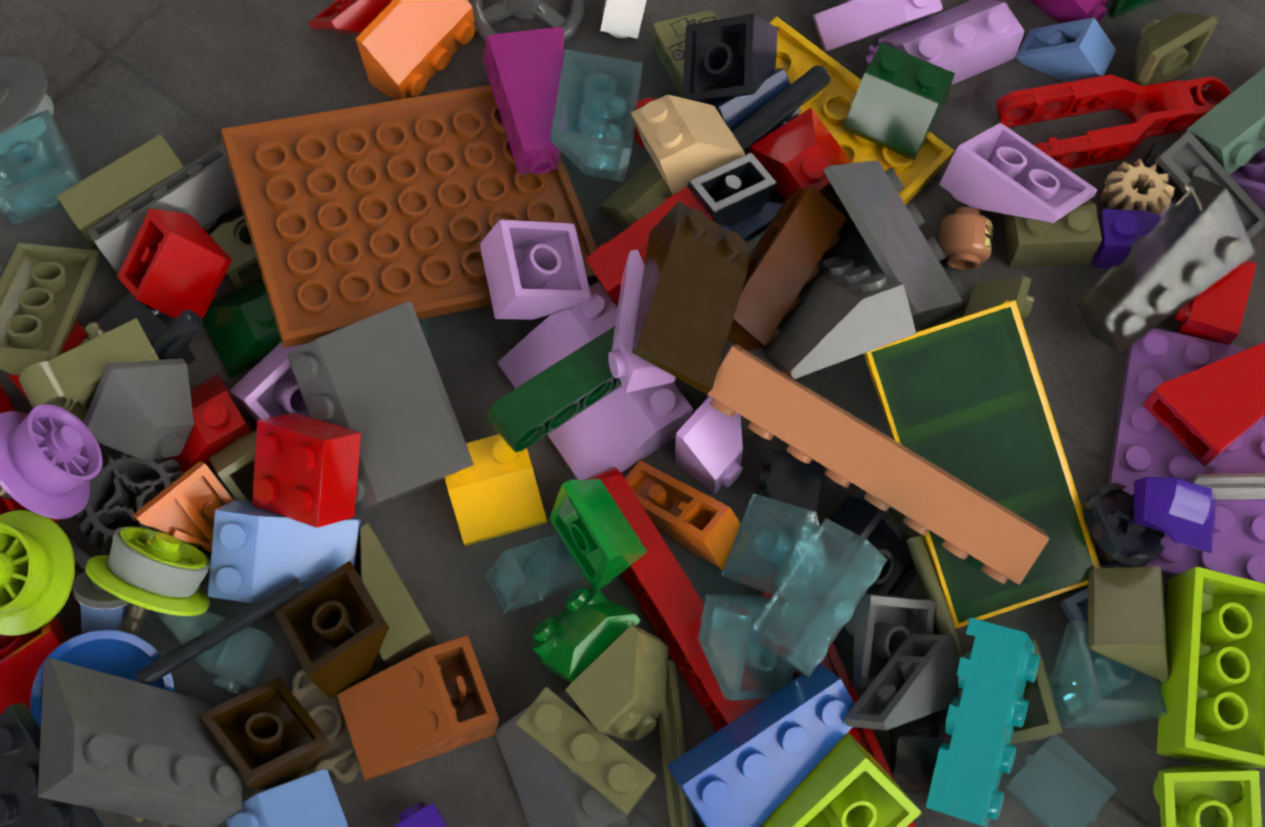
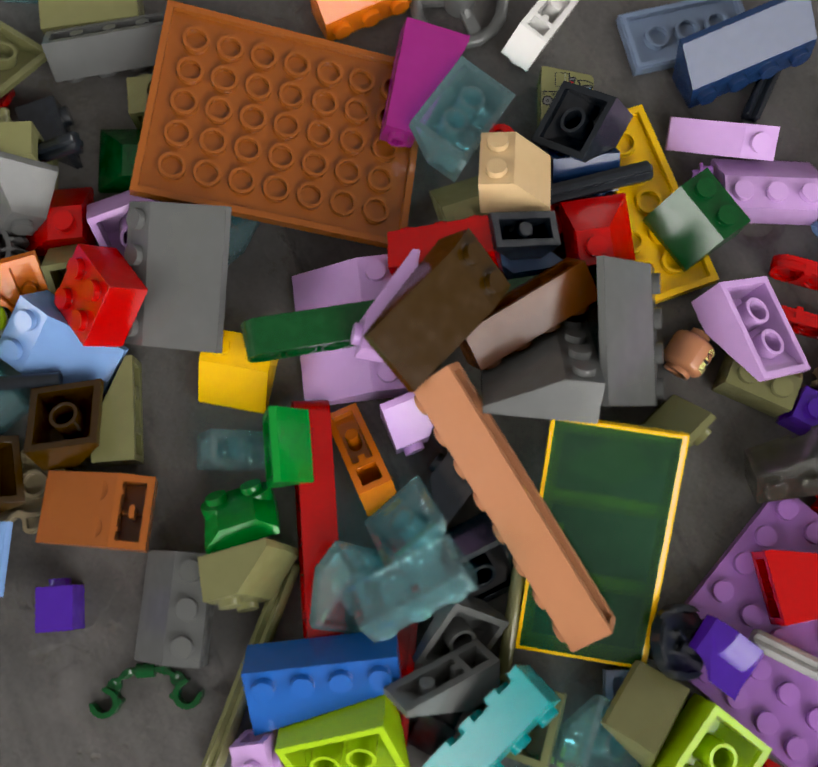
camera: 20 degrees right, 10 degrees up
red slope [117,208,232,320] -> none
lavender slope [480,220,591,320] -> none
olive plate [516,687,656,816] -> none

